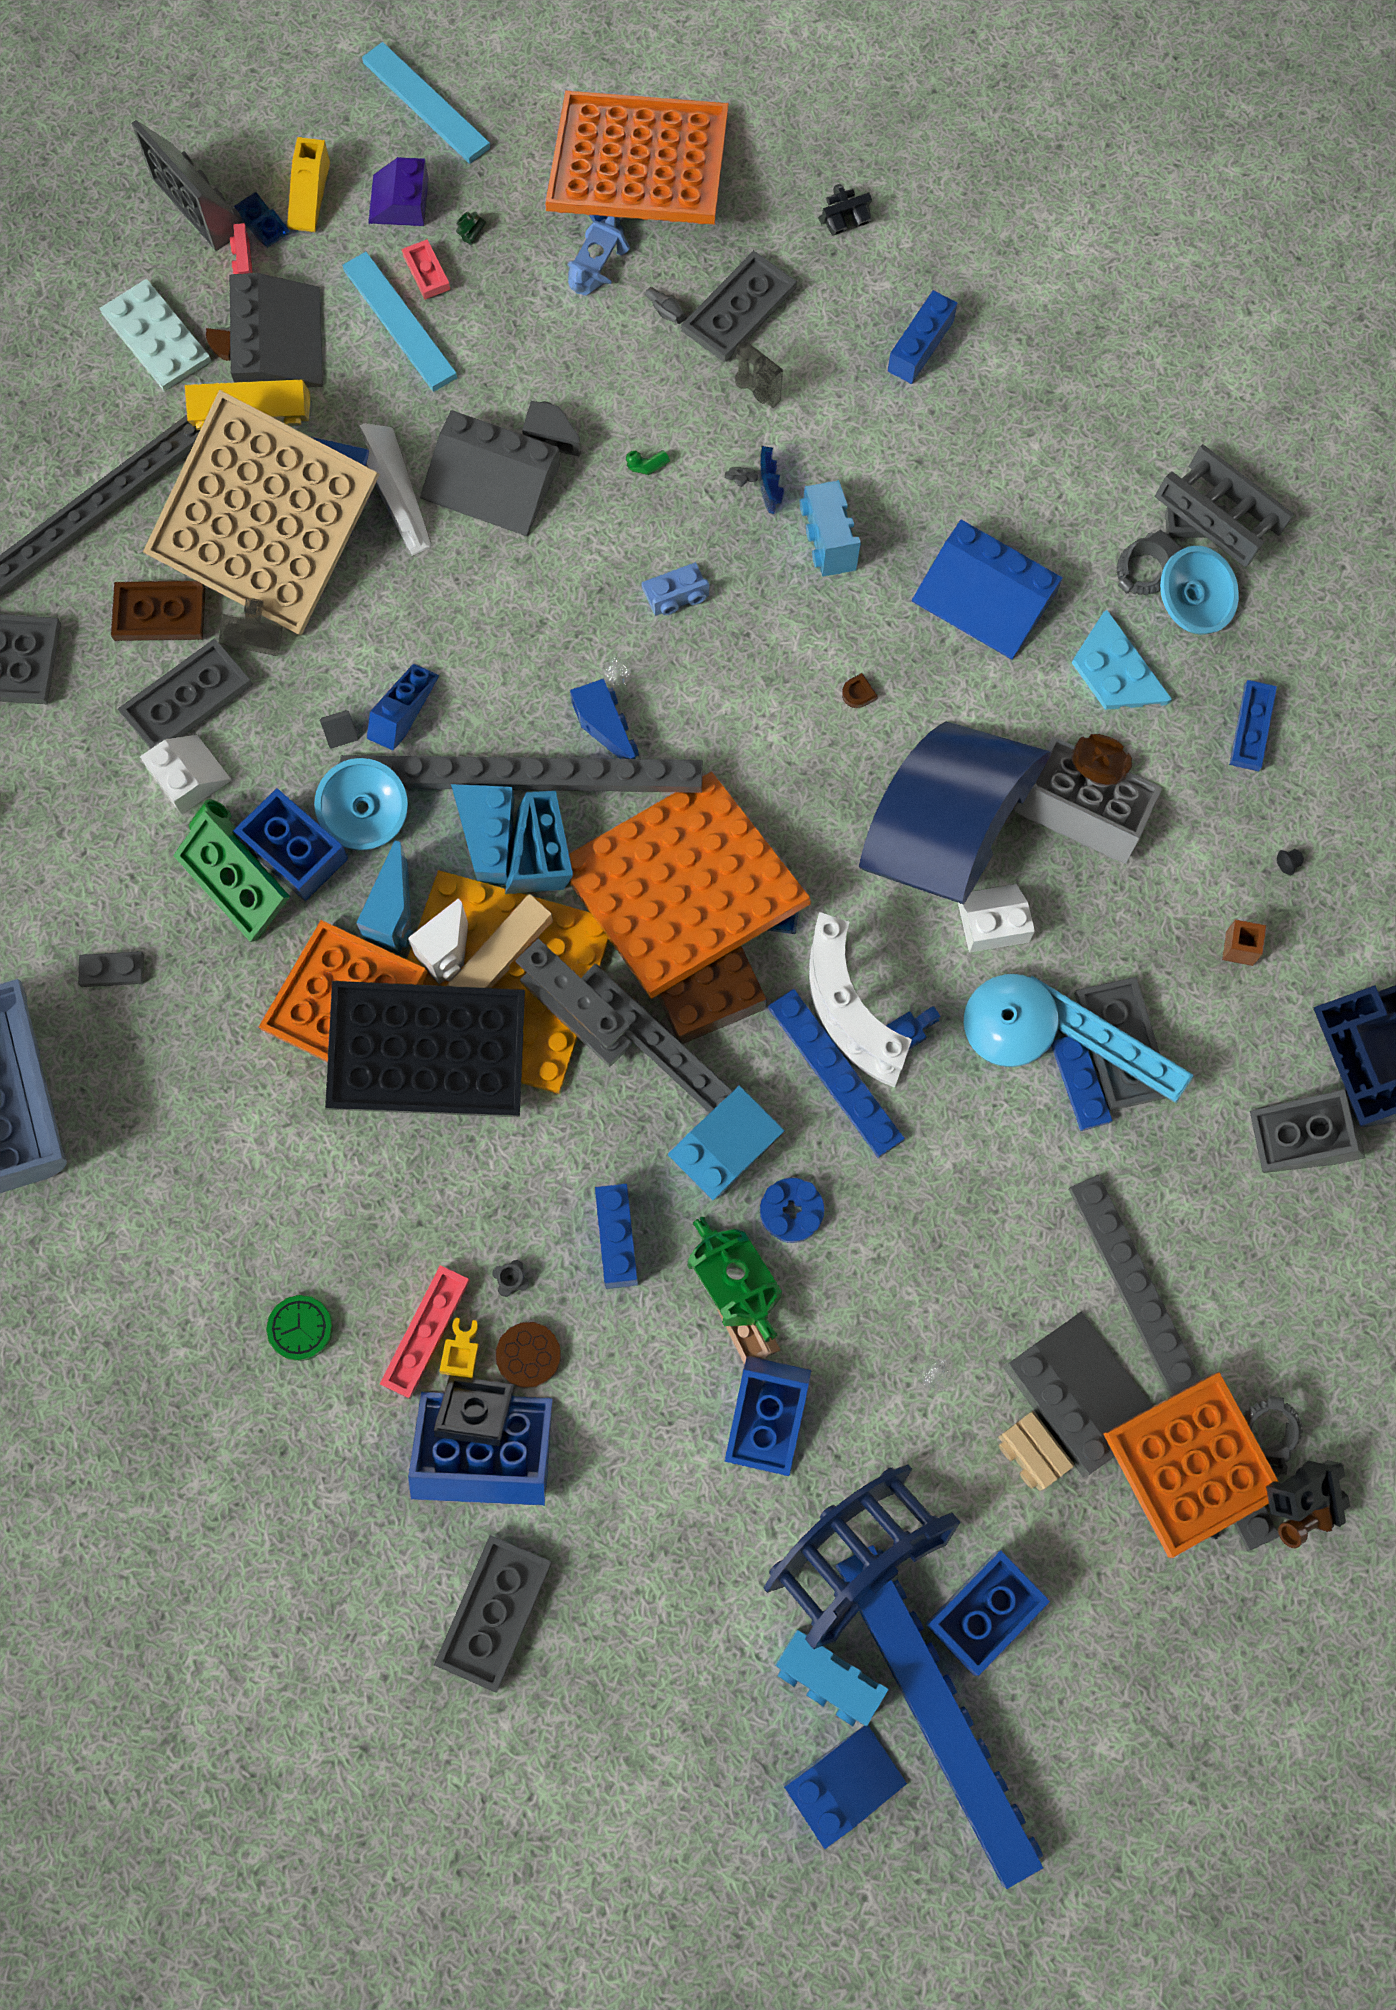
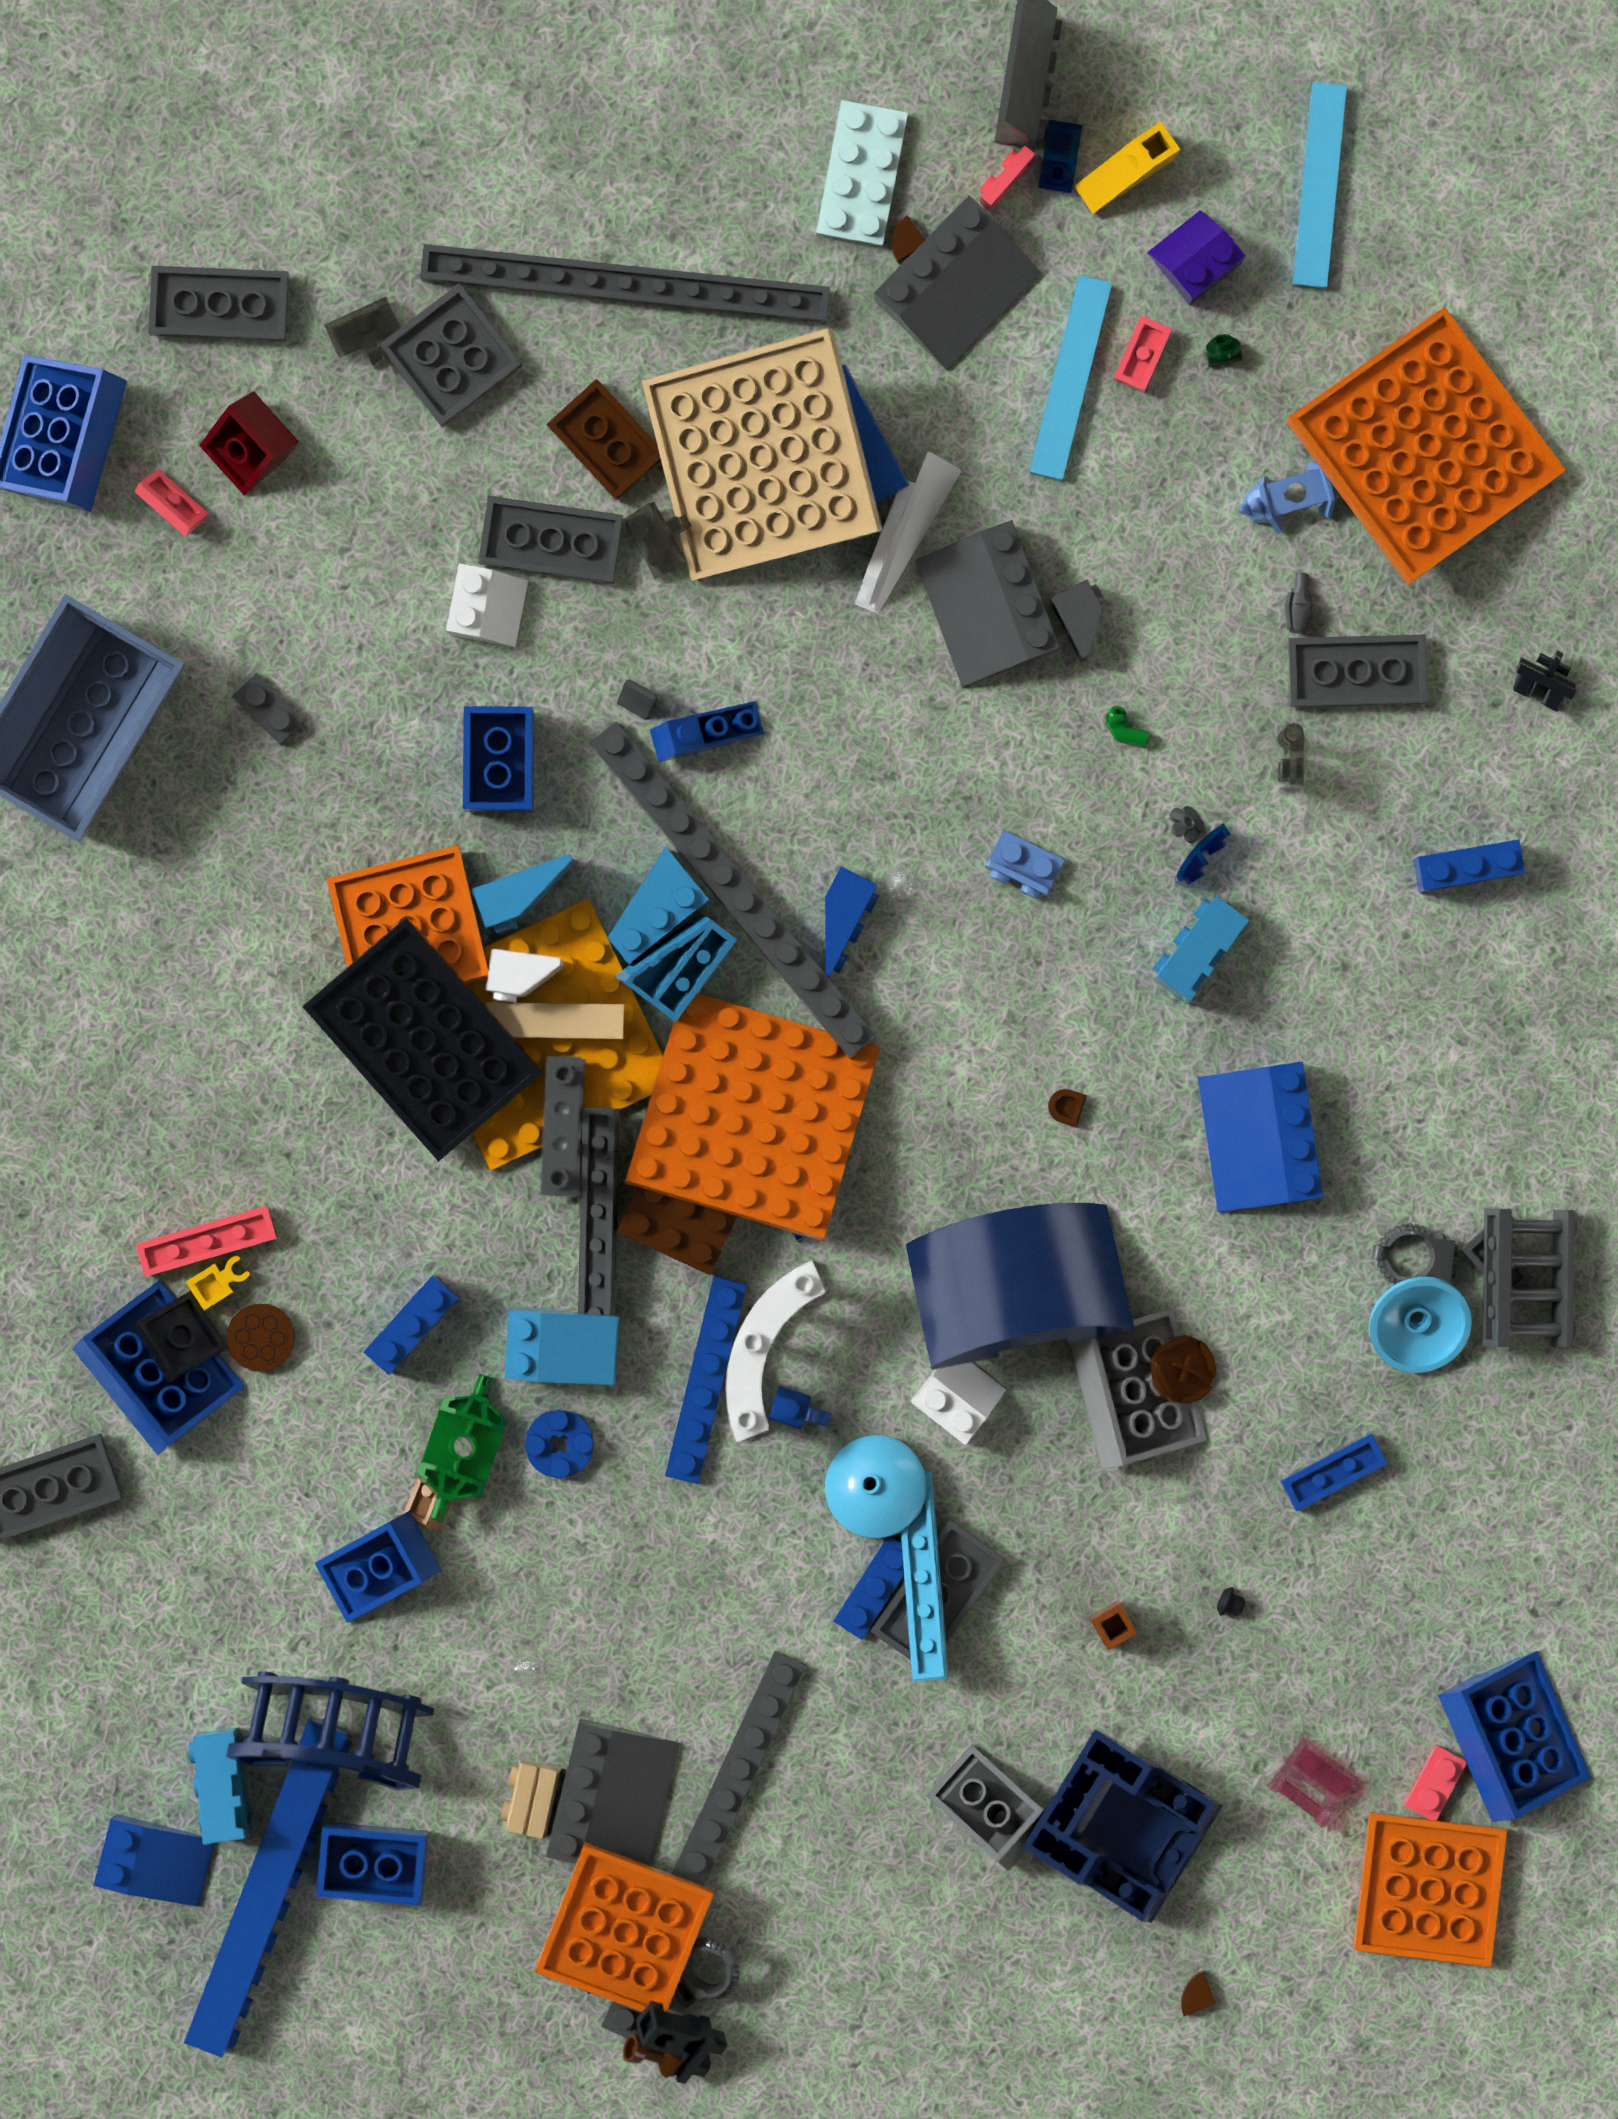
camera: 50 degrees right, 15 degrees up
hinge [173,799,290,942] -> none
yellow wedge [185,380,310,430] -> none
green tile [266,1295,333,1361] -> none
medium azure dish [314,758,408,850] -> none
dark grey plate [492,1260,529,1297] -> none
medium azure wing [1072,610,1172,710] -> none

